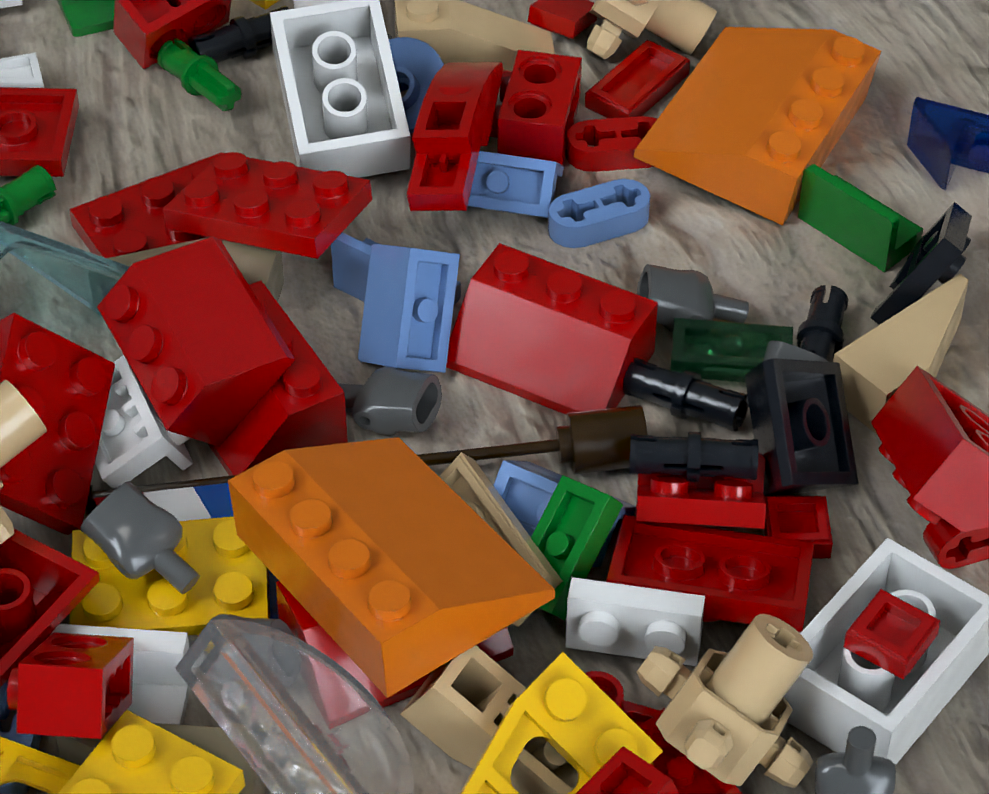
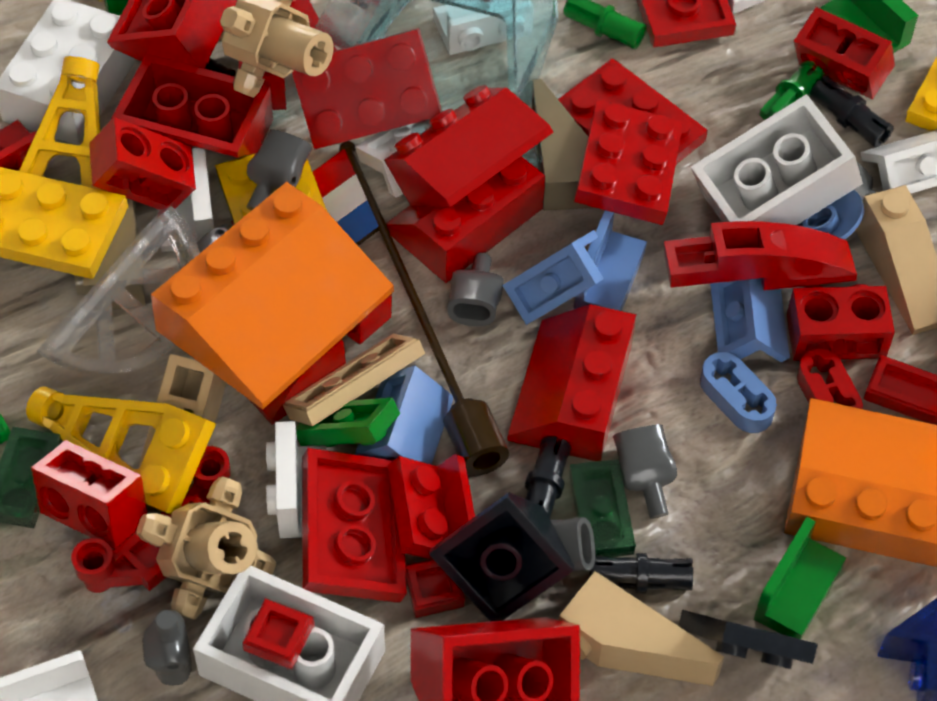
camera: 75 degrees right, 10 degrees up
black pin [629,432,759,482] -> none

